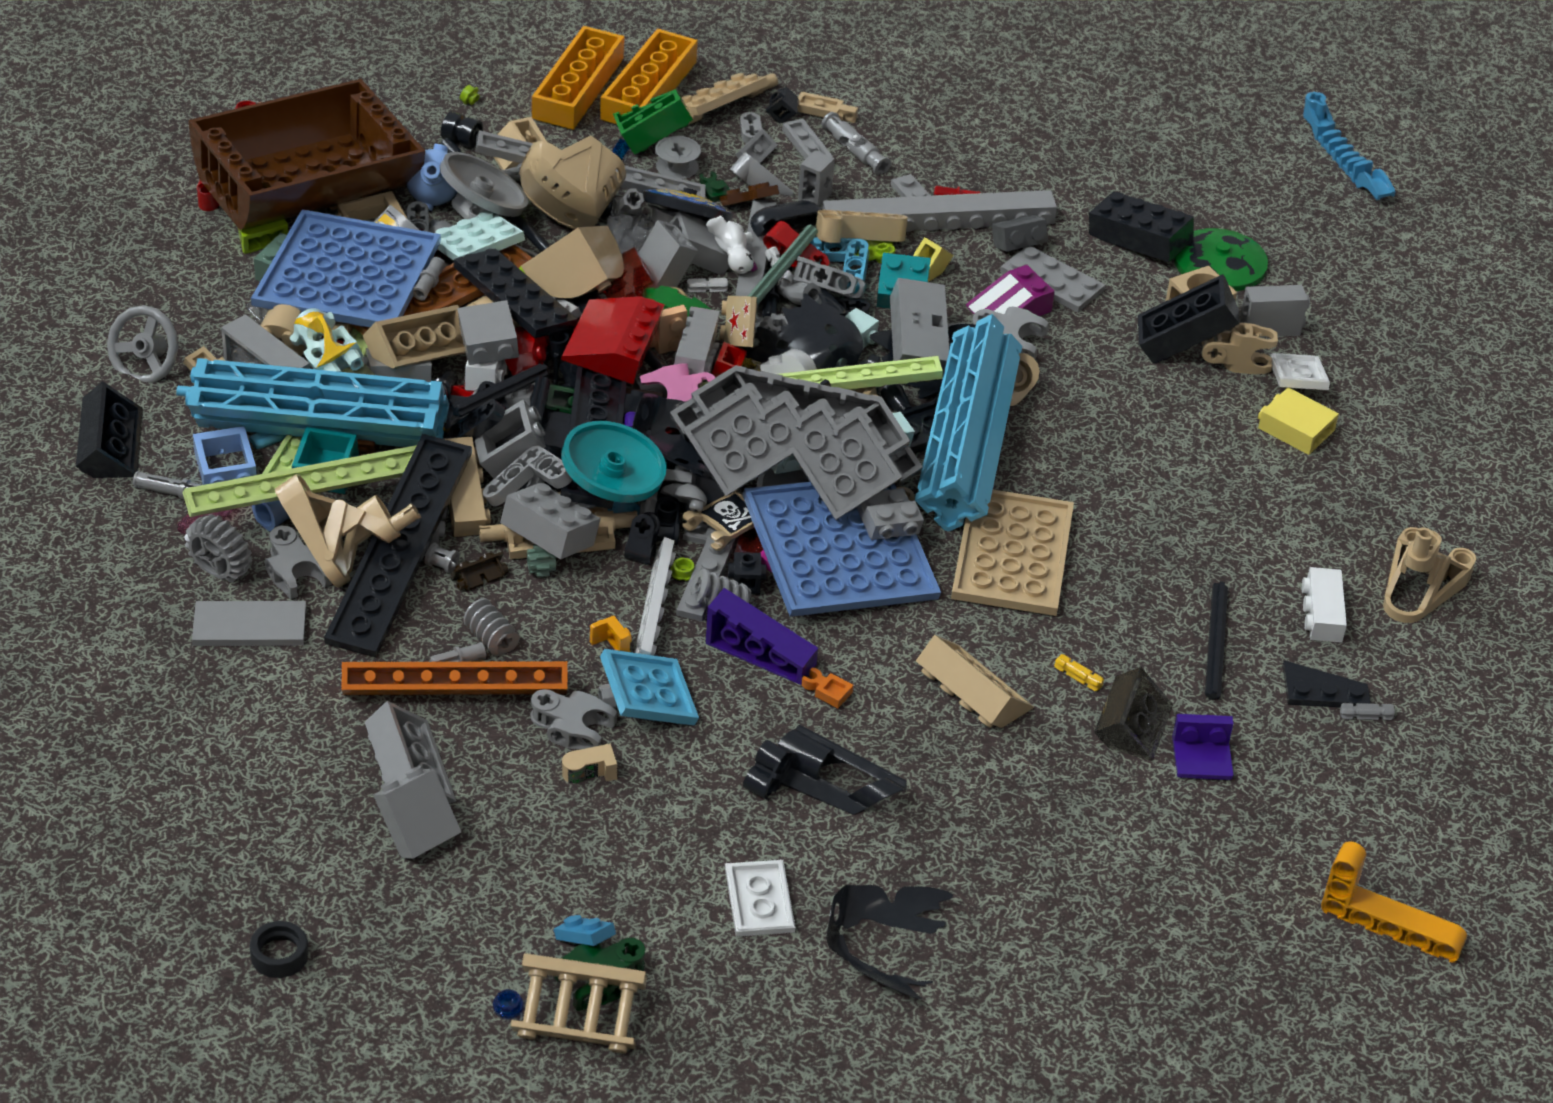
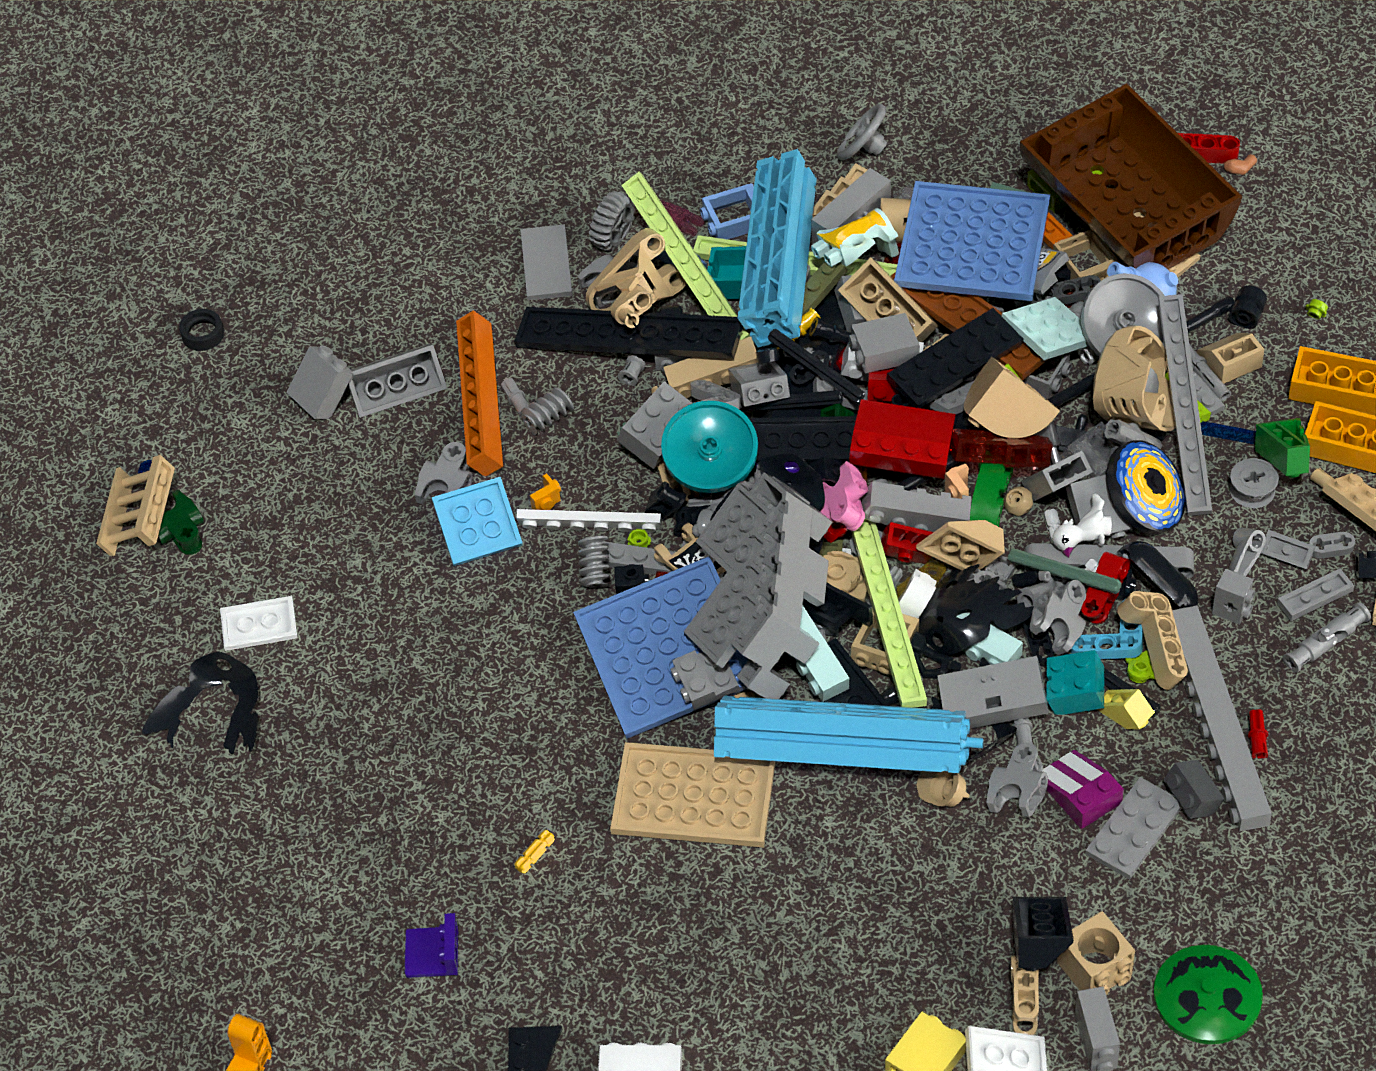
camera: 95 degrees right, 10 degrees up
black slope [76,381,143,478] -> none
light grey pin [133,471,201,500] -> none
light grey pin [413,257,446,300] -> none
dark brown hinge [451,551,509,591] -> none
dark azure plate [554,915,616,946] -> none
tan leg [562,743,617,783] -> none
dark green plate [699,171,730,202] -> none
dark purple wedge [706,588,818,685] -> none
reddish brown plate [720,182,779,206] -> none
black panel [743,725,907,815] -> none
orange plate [802,668,854,708] -> none
light grey plate [891,174,931,197] -> none
tan slope [916,635,1034,728] -> none
black brick [1089,191,1194,262] -> none
clear smoke slope [1094,667,1173,761] -> none
black axle [1205,581,1228,700] -> none

